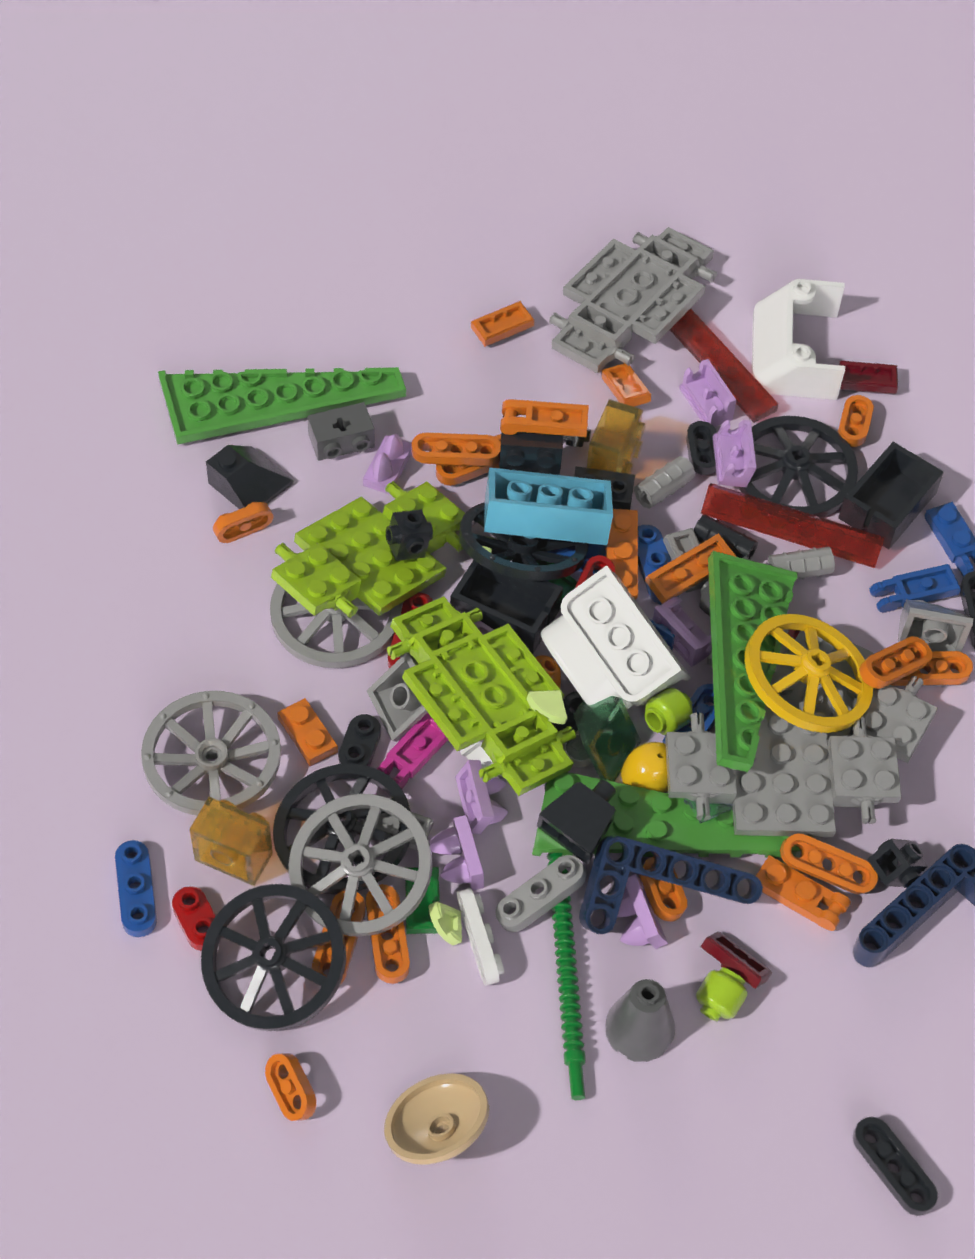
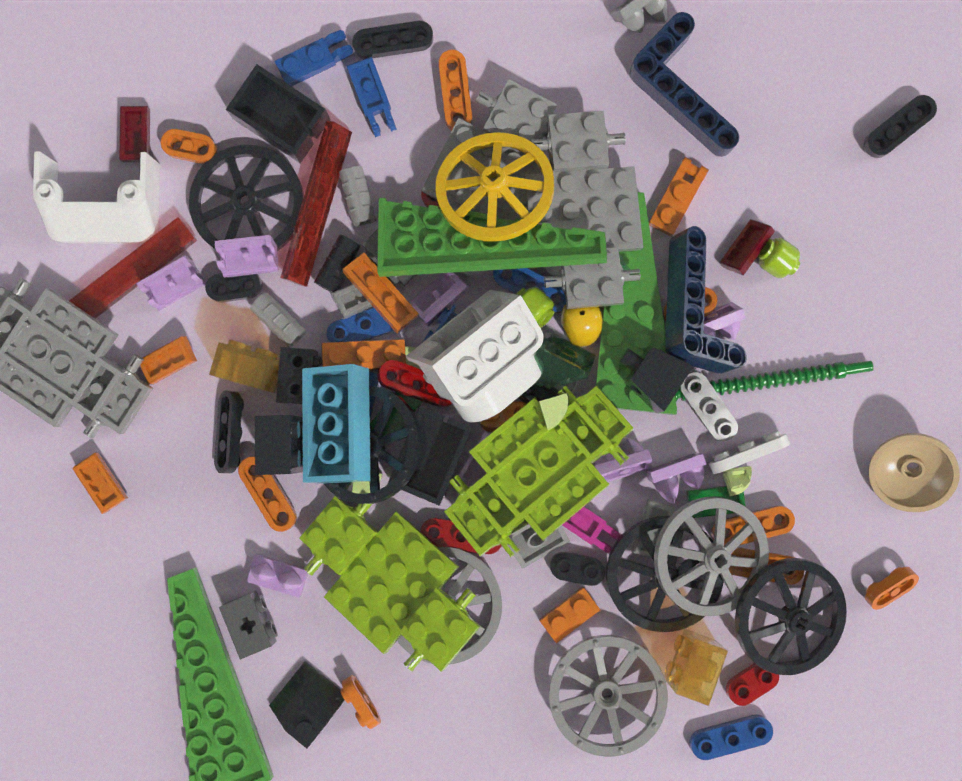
camera: 90 degrees left, 30 degrees up
black brick [386,509,433,561] -> none
orange plate [411,433,501,466] -> none
orange plate [500,399,589,437] -> none
dark grey cone [605,979,675,1062] -> none
orange plate [780,833,878,894] -> none
orange plate [859,636,932,689] -> none
black brick [867,838,928,888] -> none
light grey slope [898,599,973,652] -> none

